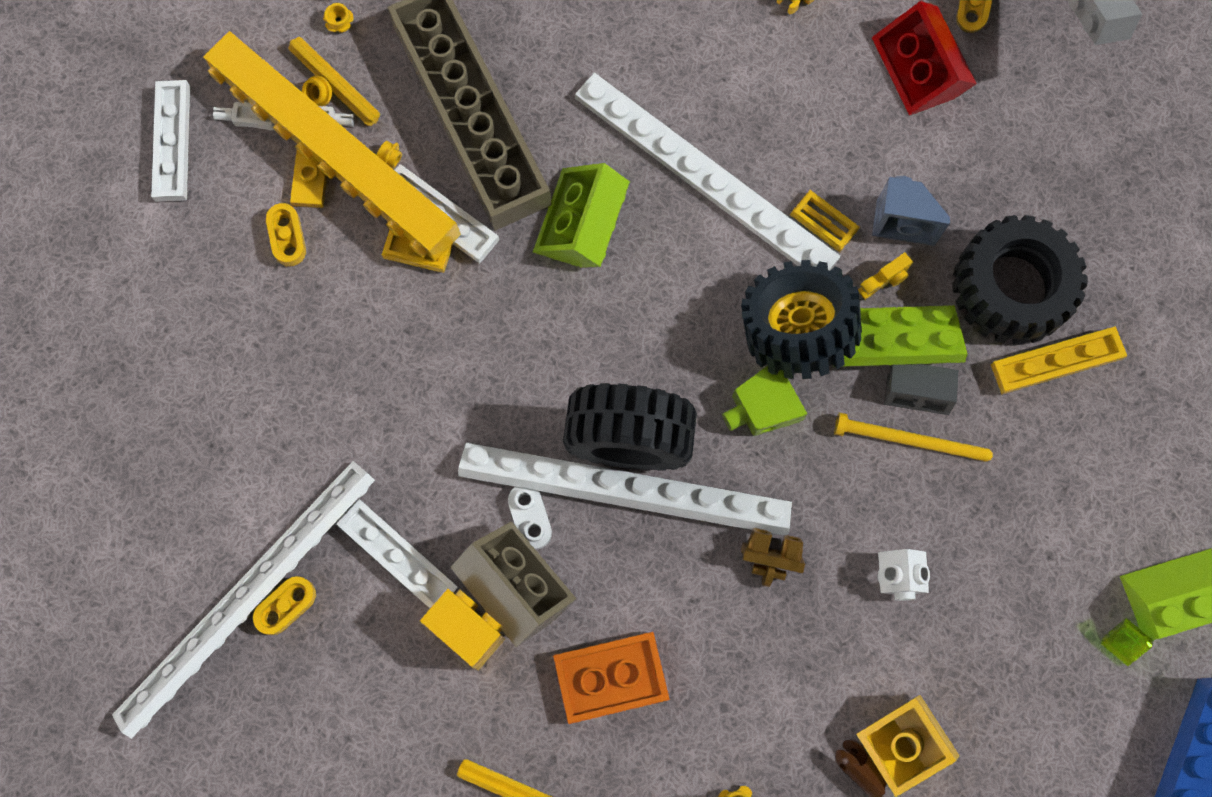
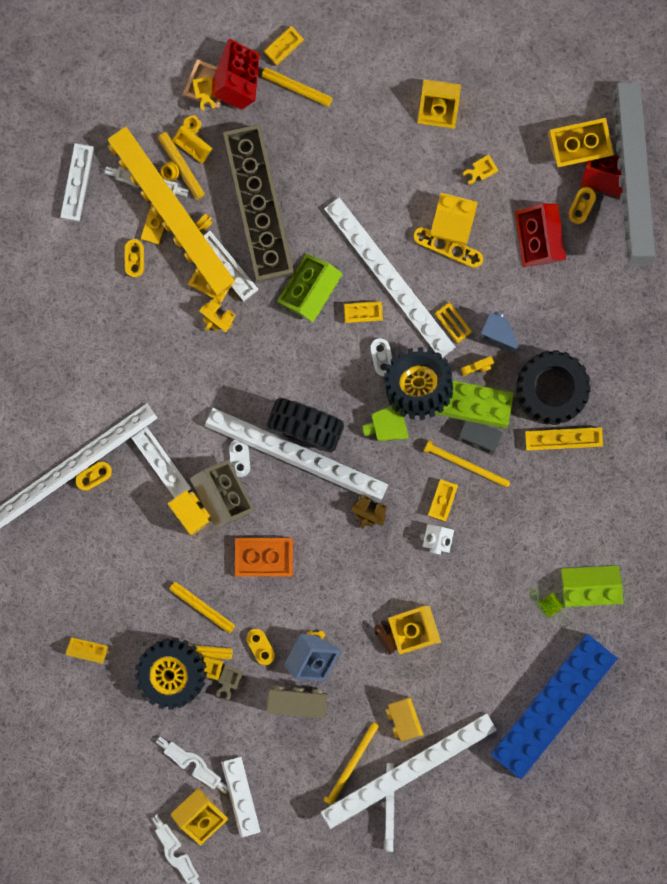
camera: 15 degrees right, 10 degrees up
none -> yellow plate [172,125,213,164]
none -> yellow hips [199,298,236,333]
none -> yellow plate [343,301,383,324]
none -> white plate [371,338,392,377]
none -> yellow beam [414,227,483,268]
none -> yellow plate [428,479,458,522]
none -> yellow slope [430,193,478,245]

